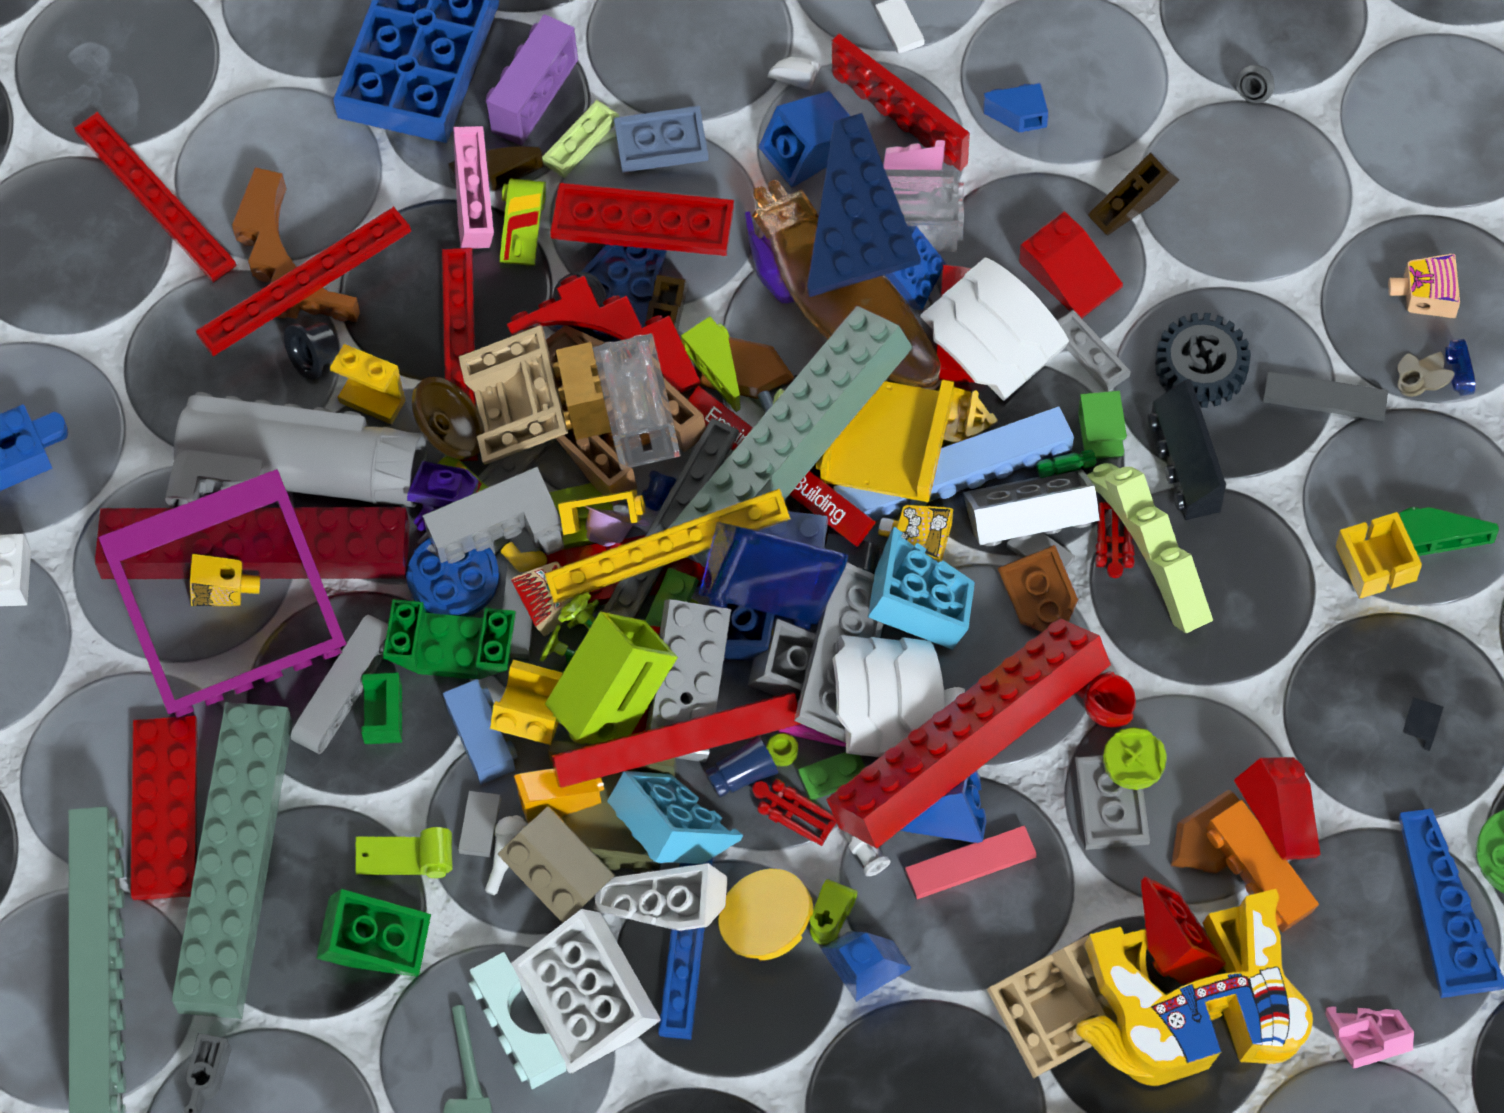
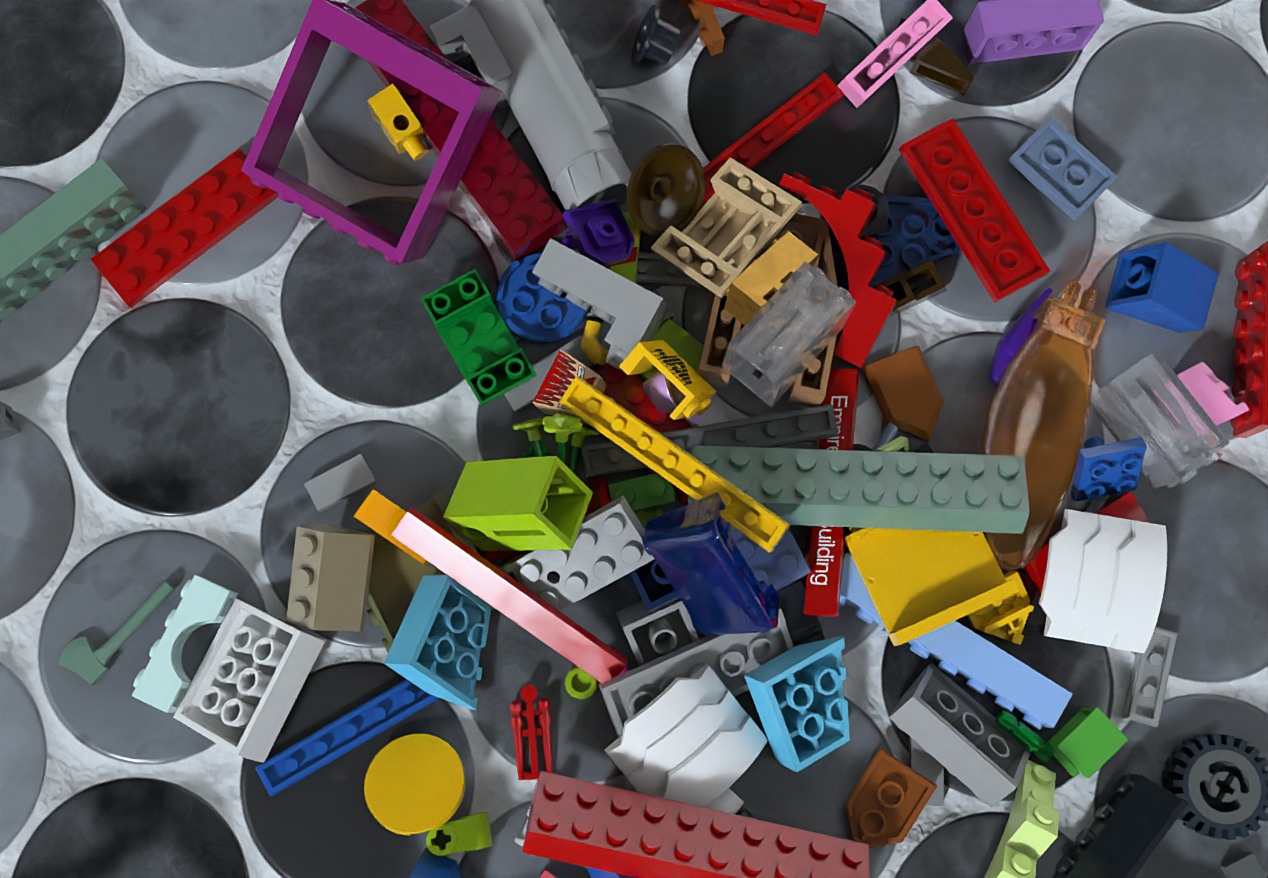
camera: 45 degrees right, 15 degrees up
sand green brick [172,702,293,1019] -> none
light grey beam [291,615,388,754] -> none
green slope [316,889,431,977] -> none
yellow panel [330,344,406,425] -> none
lime door [355,827,453,878] -> none
green panel [361,673,402,744] -> none
medium blue brick [443,679,518,785] -> none
white piece [485,815,528,895] -> none
yellow panel [490,659,563,745] -> none
lime door [500,179,546,266] -> none
yellowish green tile [542,100,619,178] -> none
white wedge [594,863,727,931] -> none
clear blue brick [641,470,676,511] -> none
lime slope [681,316,741,412] -> none
dark blue plant [705,735,779,798] -> none
white brick [768,57,820,90] -> none
bright green plate [798,752,865,801] -> none
dark blue wing [807,113,921,297] -> none
torso [878,505,953,562] -> none
red slope [1019,211,1123,318] -> none
red piece [1095,502,1135,579] -> none

